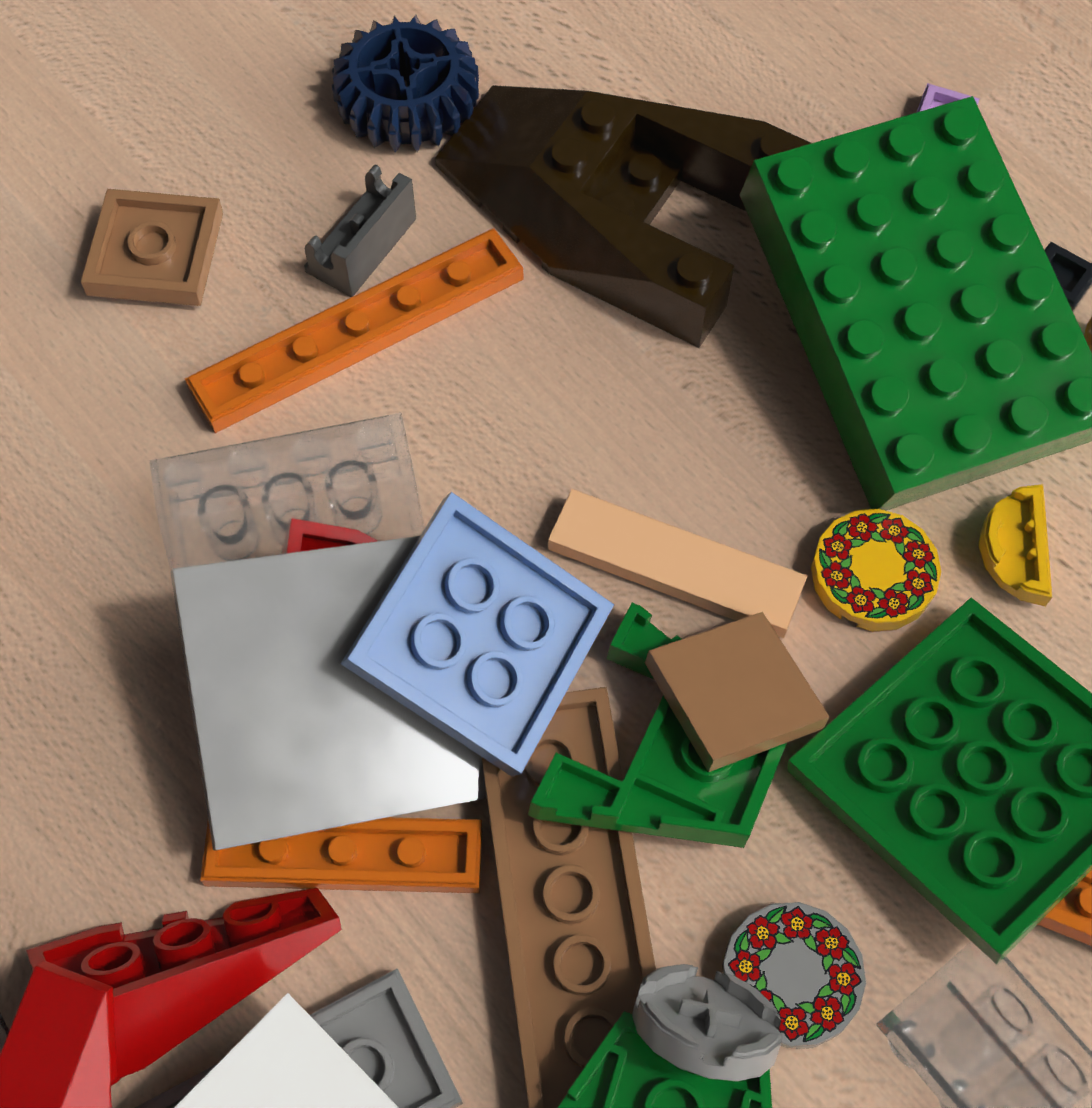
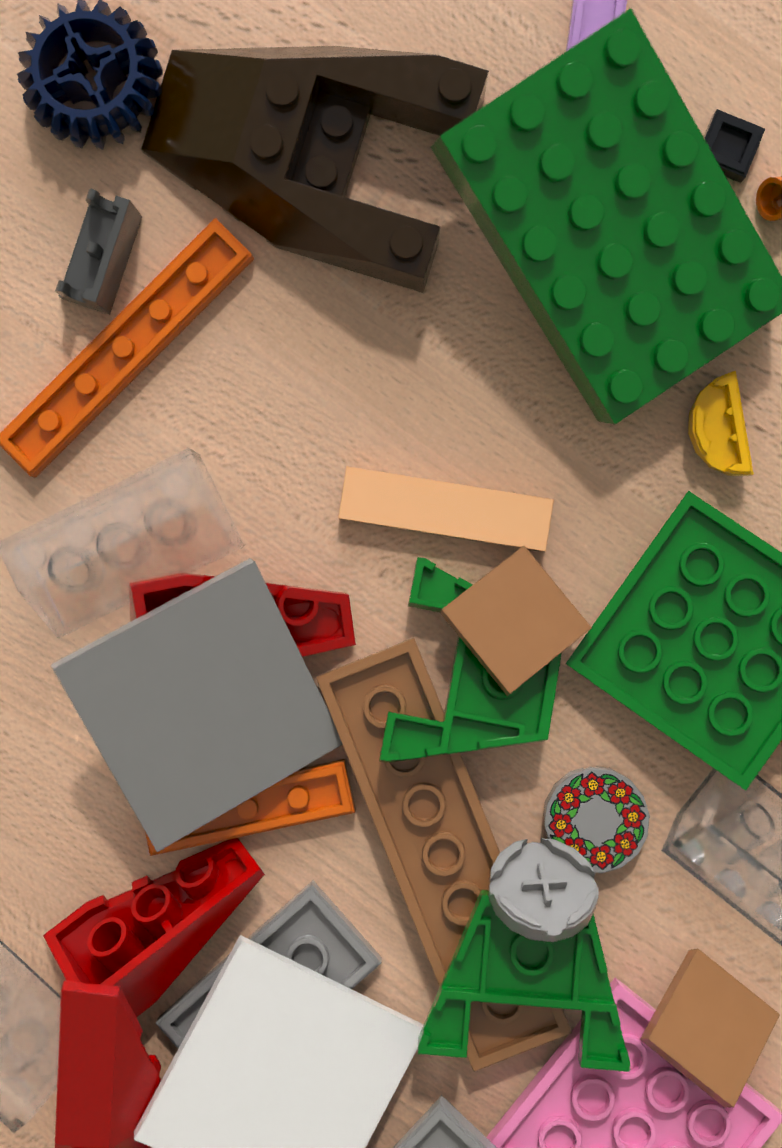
camera: 10 degrees left, 25 degrees up
medium blue plate [341,492,614,776] -> none
tile [811,509,942,632] -> none

